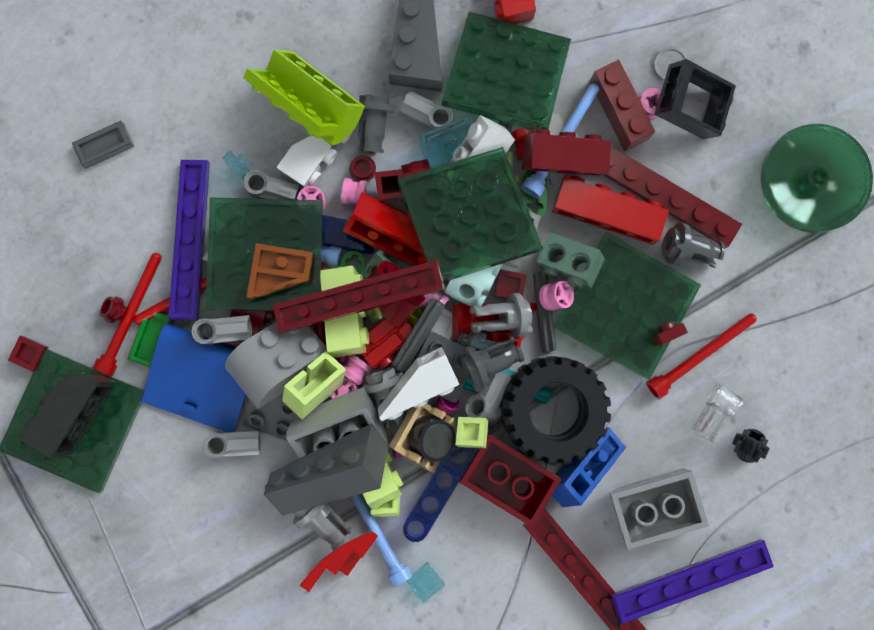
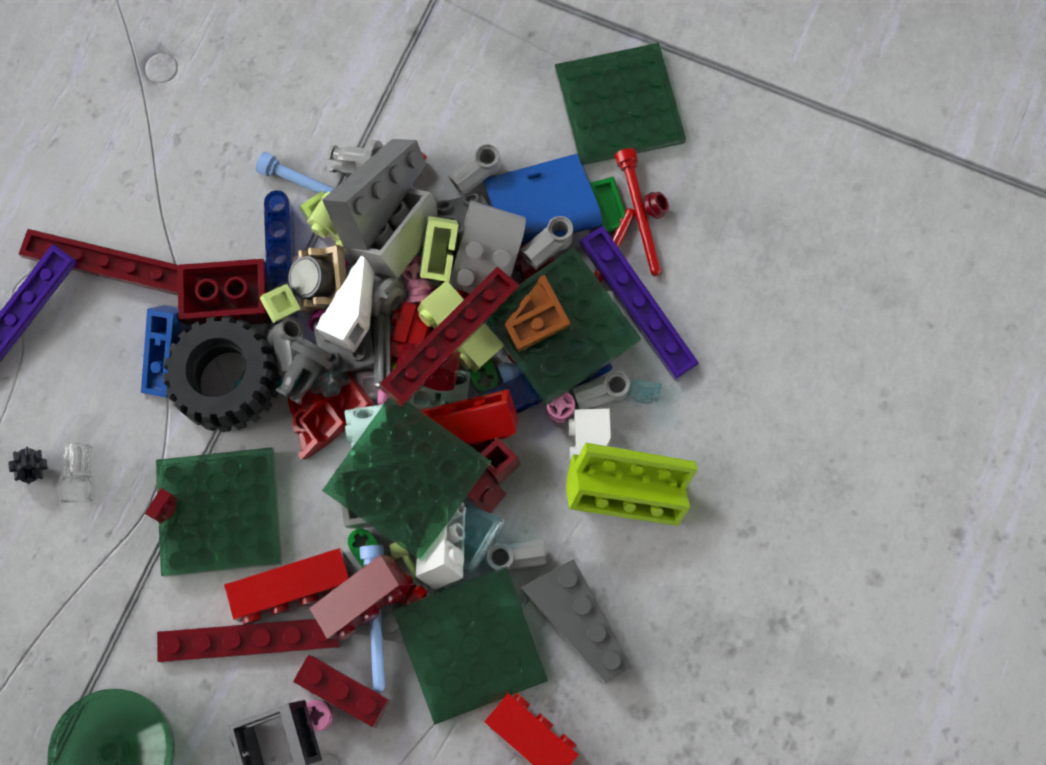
camera: 150 degrees right, 10 degrees down
dark red plate [8,335,49,372] -> none
pearl dark grey brick [21,375,117,458] -> none
dark grey tile [72,120,135,169] -> none
red slope [300,532,378,592] -> none
bright pink wheel [341,177,367,205] -> none
dark red plate [349,155,376,182] -> none
dark grey piece [357,94,395,153] -> none
clear light blue plate [406,562,445,603] -> none
light grey piece [470,293,533,338] -> none
dark red plate [494,269,527,299] -> none
dark grey axle [533,272,557,352] -> none
sand green brick [536,232,605,288] -> none
bright pink wheel [539,281,574,311] -> none
light grey brick [610,468,709,550] -> none
red piece [646,313,757,400] -> none
dark grey piece [662,222,725,268] -> none

